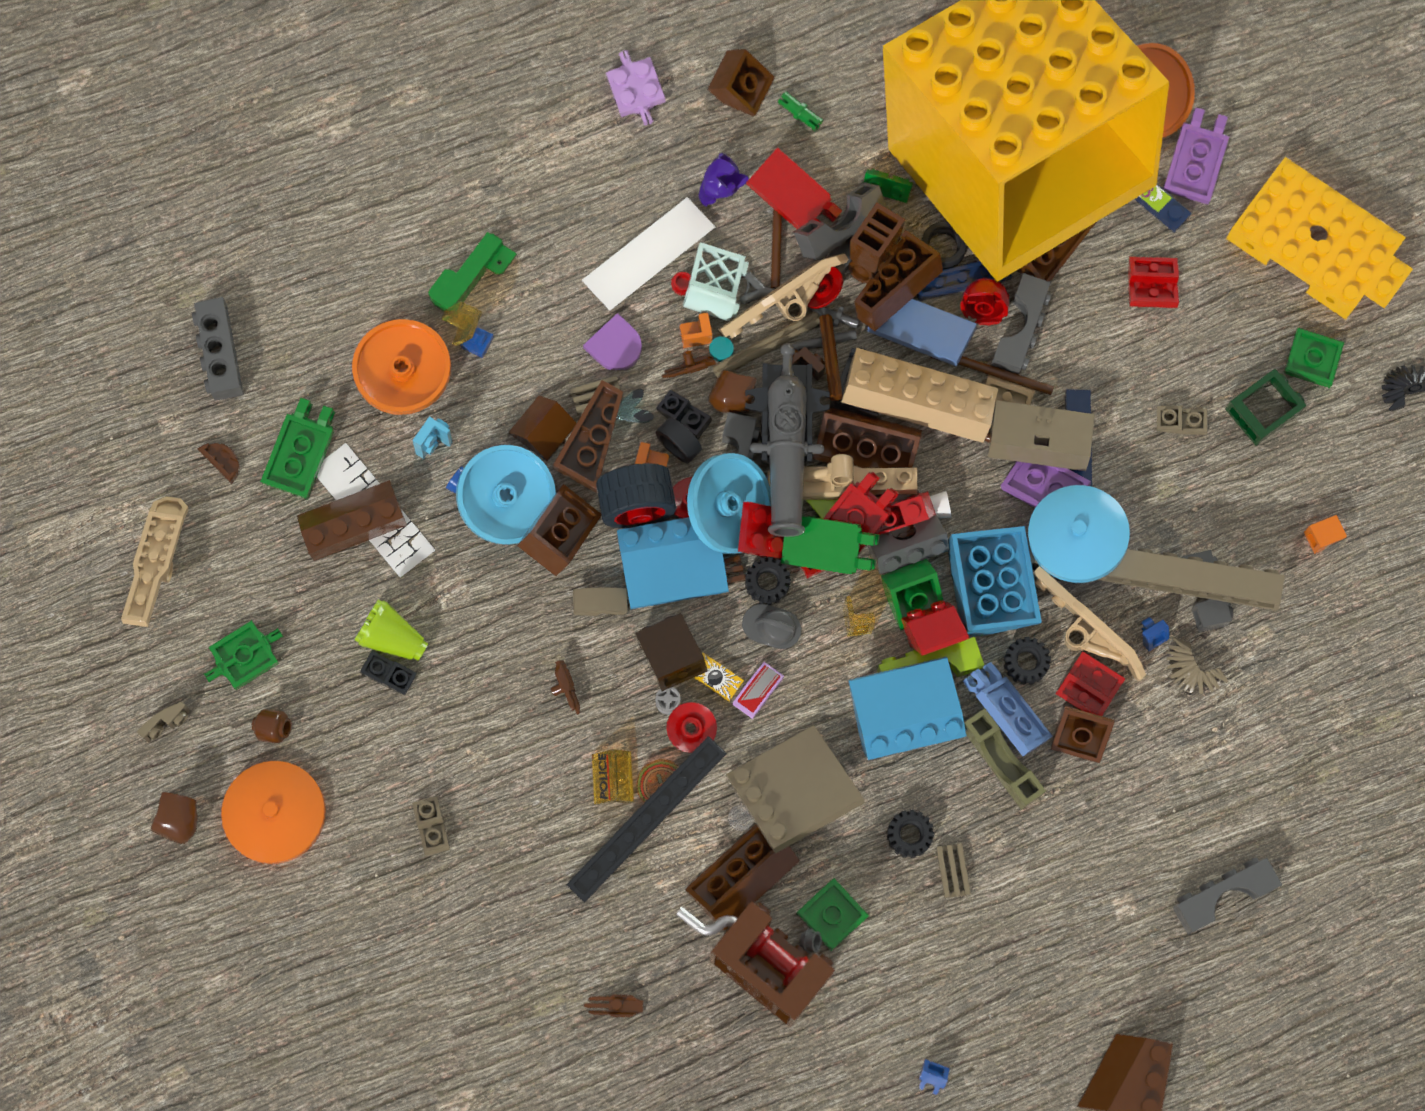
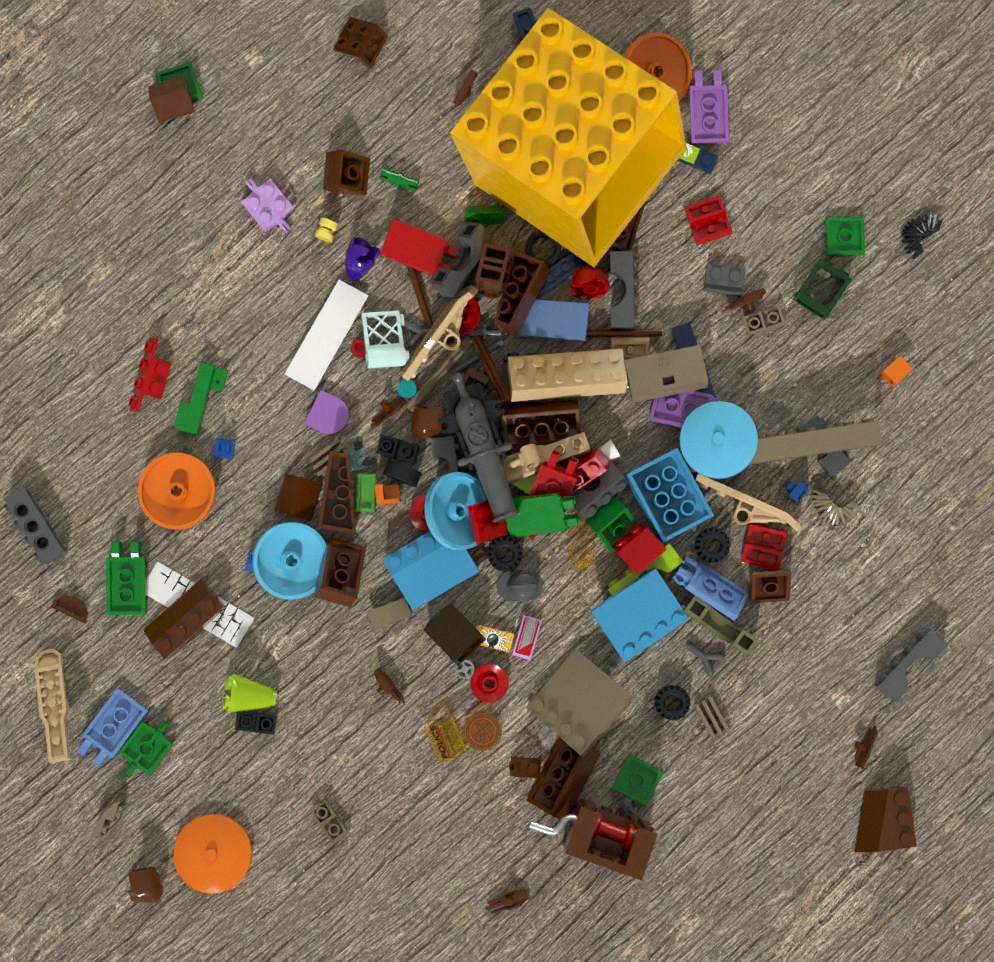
camera: 15 degrees left, 10 degrees up
reddish brown head [251,709,292,743] -> none
medium azure bracket [412,416,453,459] -> none
clear yellow panel [441,301,482,346] -> none
black tile [566,736,727,903] -> none
black wheel [596,463,677,529] -> none
orange panel [680,313,712,348] -> none
blue tile [919,1059,950,1095] -> none
yellow piece [1226,157,1413,320] -> none
none -> medium blue tile [76,688,149,768]
none -> red bracket [129,338,171,412]
none -> light yellow wheel [314,218,338,243]
none -> bright green tile [356,474,376,513]
none -> reddish brown bracket [509,756,541,778]
none -> dark grey piece [686,642,725,677]
none -> dark grey plate [703,264,745,297]
none -> reddish brown piece [725,288,766,312]
none -> reddish brown piece [854,726,878,769]

